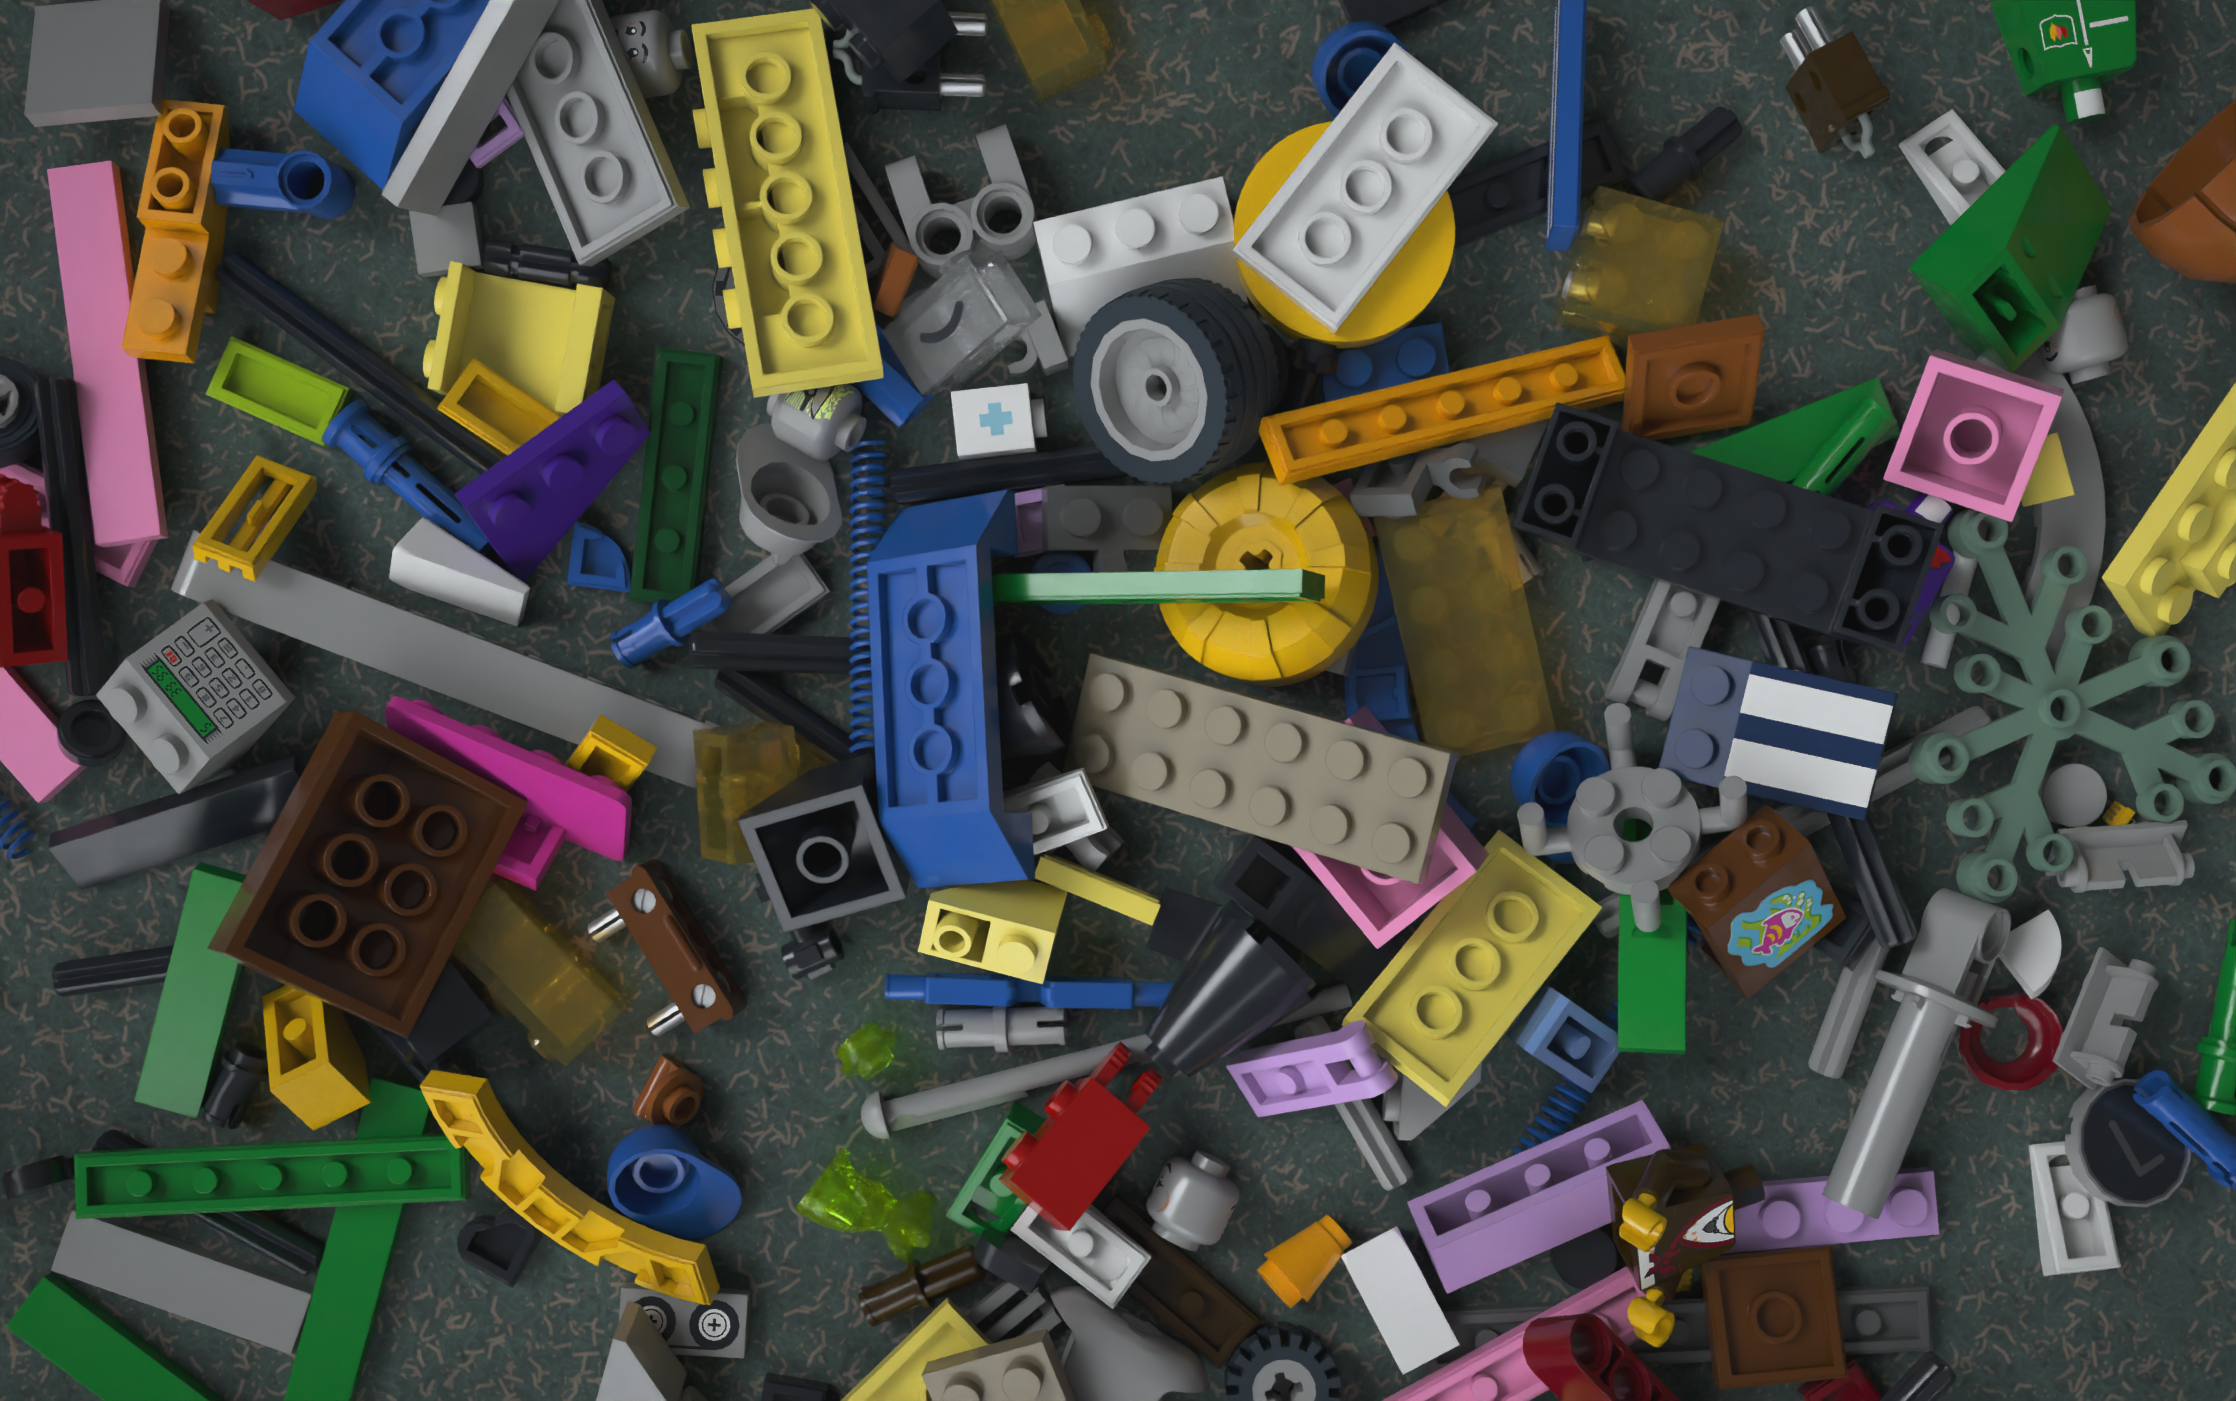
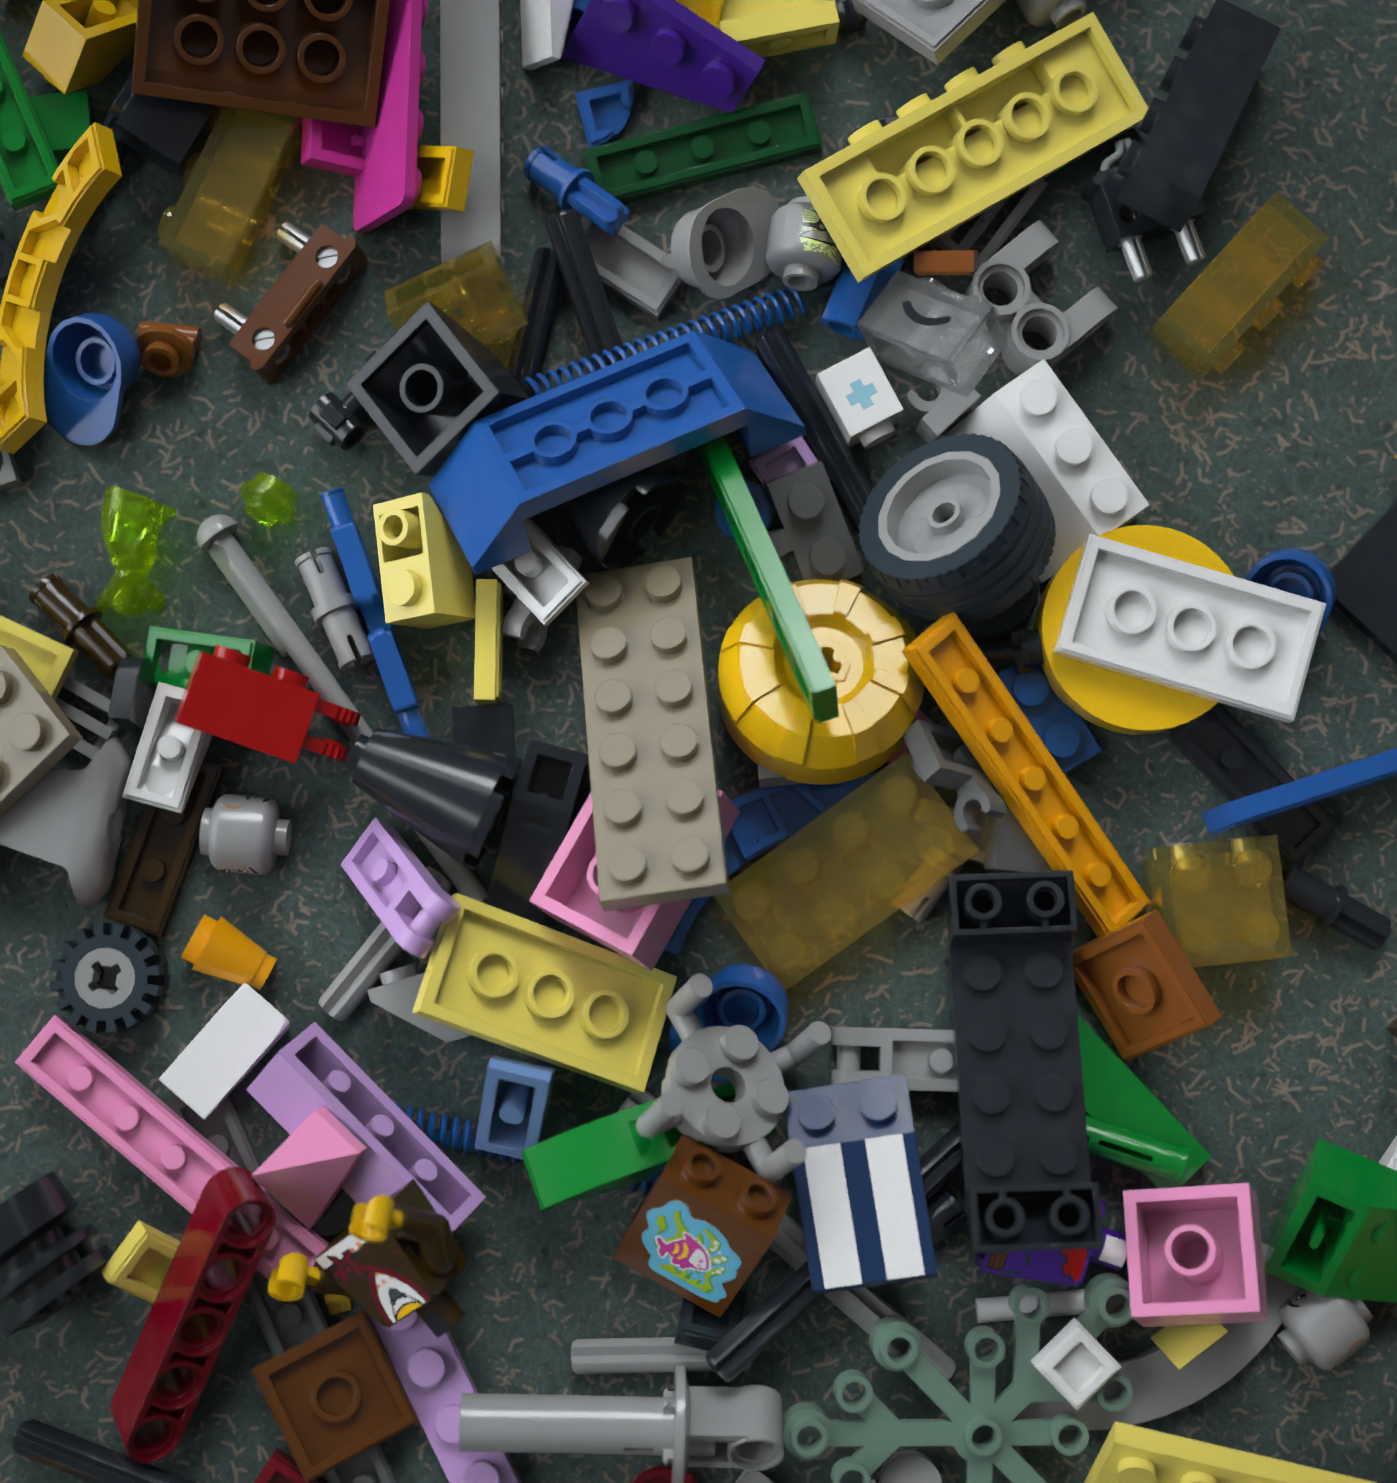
camera: 65 degrees right, 5 degrees down
none -> bright pink slope [251,1106,367,1230]
none -> white tile [1031,1317,1121,1411]

